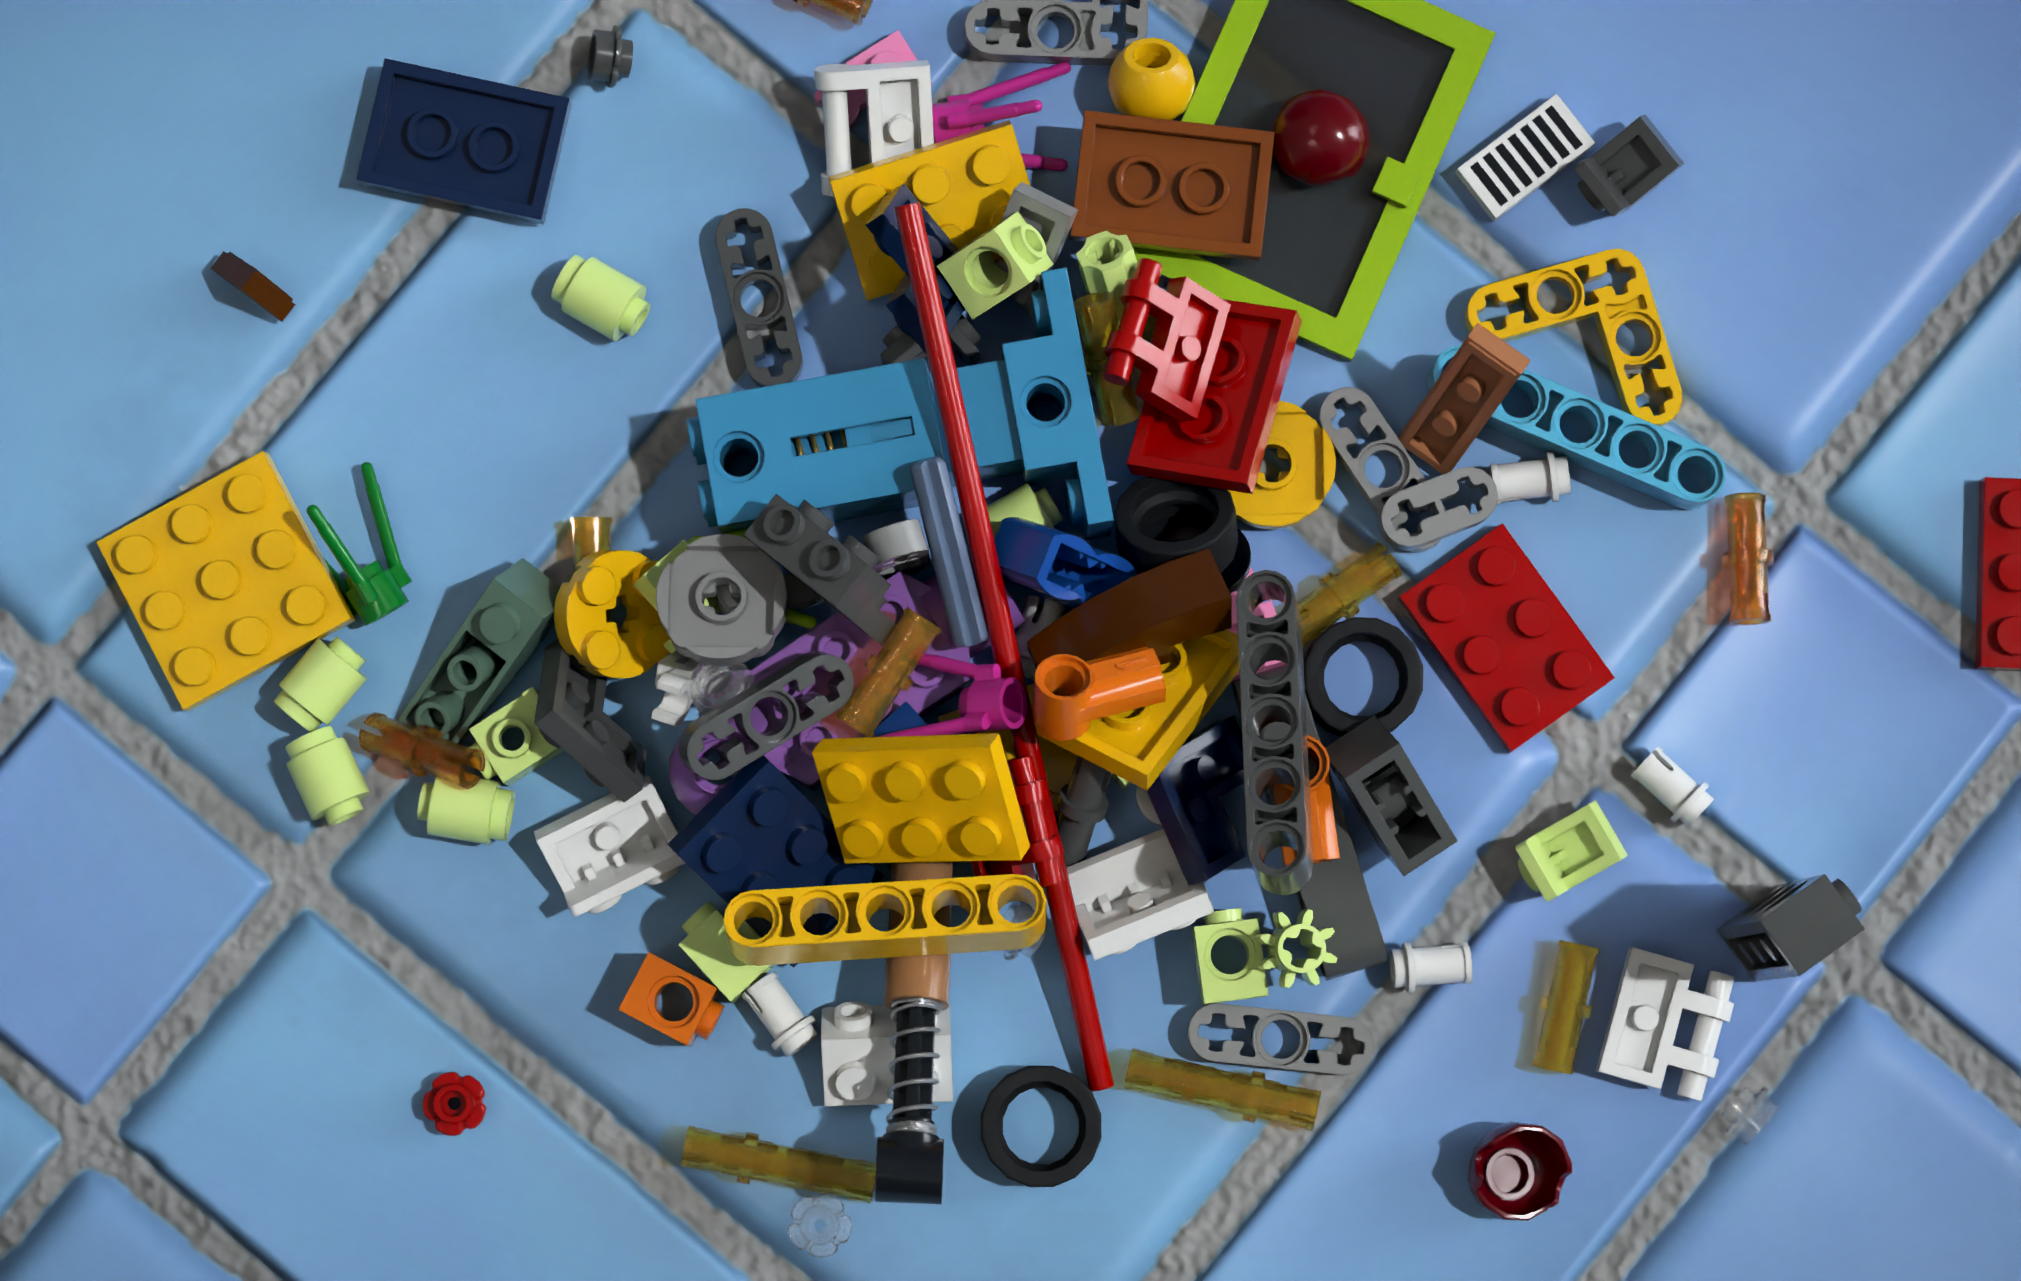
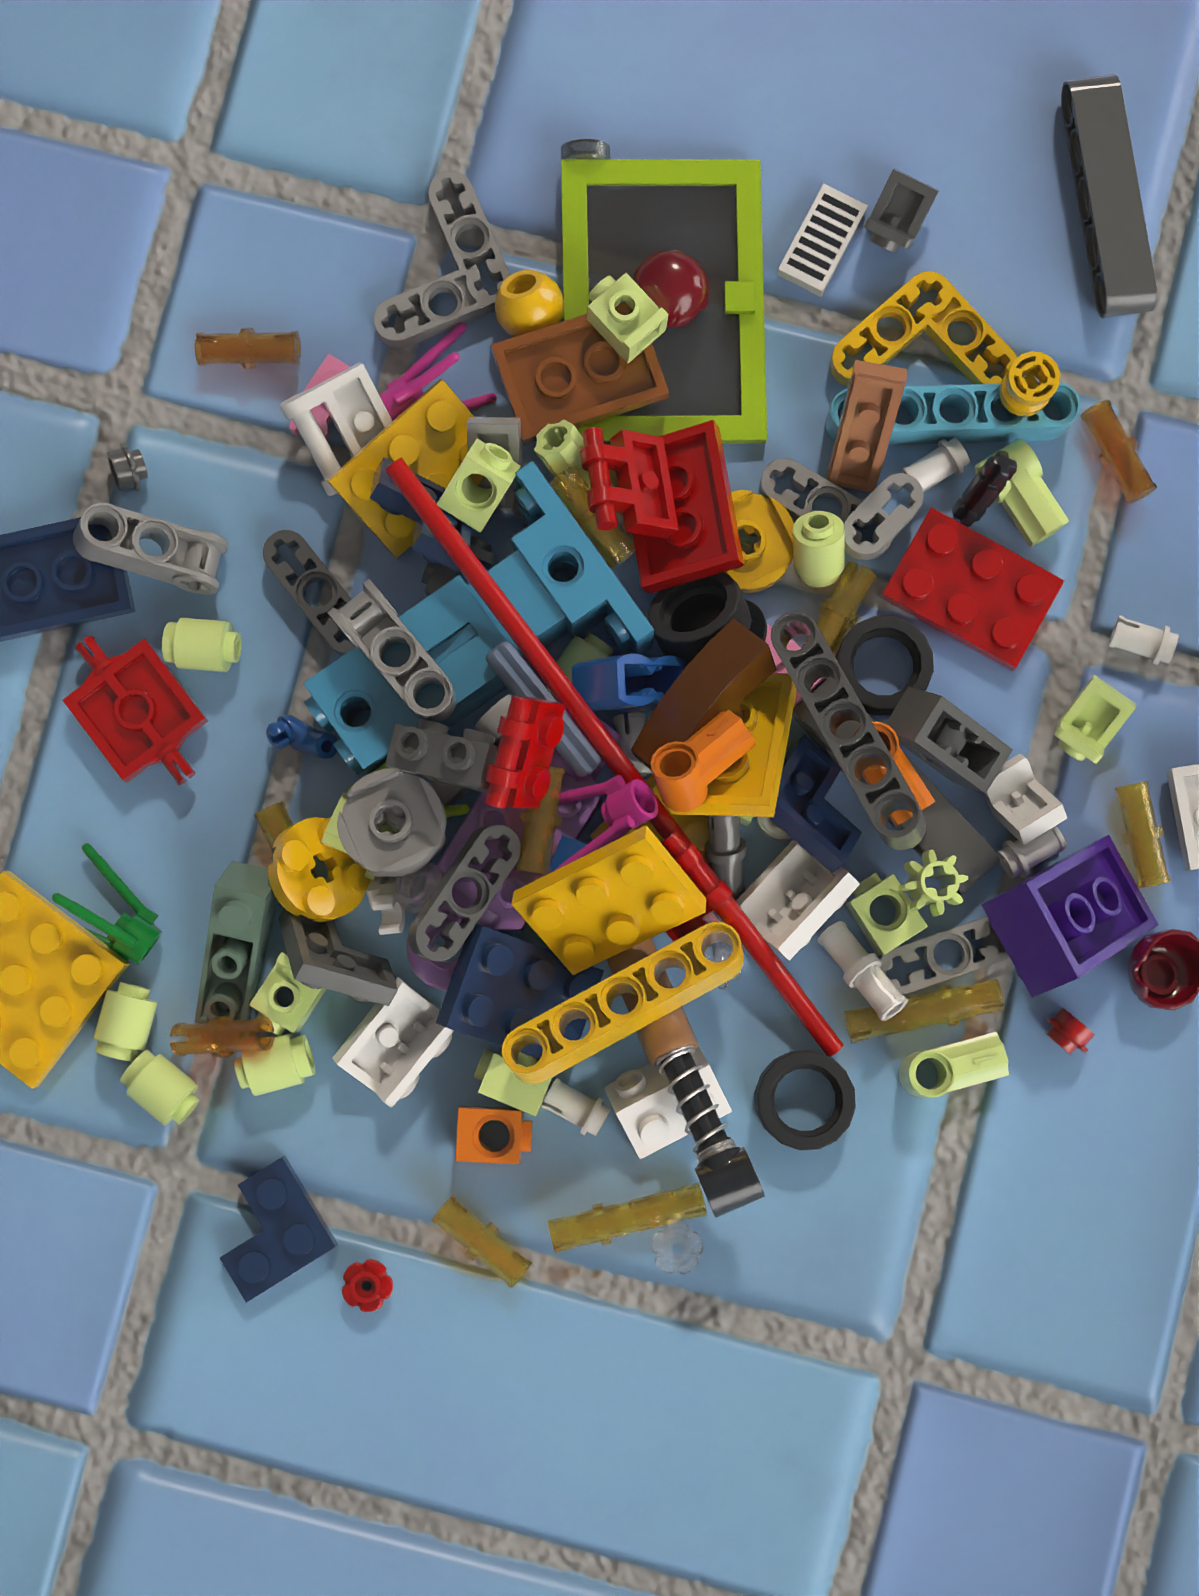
camera: 20 degrees left, 0 degrees up
none -> red plate [62,636,209,785]
none -> light grey piece [73,502,228,595]
none -> dark blue plate [220,1156,338,1303]
none -> blue arm [266,715,338,759]
none -> light grey piece [327,579,457,723]
none -> clear yellow pin [431,1195,532,1288]
none -> red plate [484,696,566,809]
none -> yellowish green brick [587,273,669,364]
none -> yellowish green brick [793,511,845,588]
none -> white pin [818,921,908,1021]
none -> yellowish green piece [899,1032,1009,1098]
none -> black axle [952,451,1017,527]
none -> yellowish green piece [974,438,1070,547]
none -> dark purple slope [981,835,1159,998]
none -> white bracket [984,754,1067,845]
none -> yellow wheel [999,351,1061,417]
none -> red plate [1046,1007,1095,1055]
none -> dark grey beam [1061,74,1157,318]

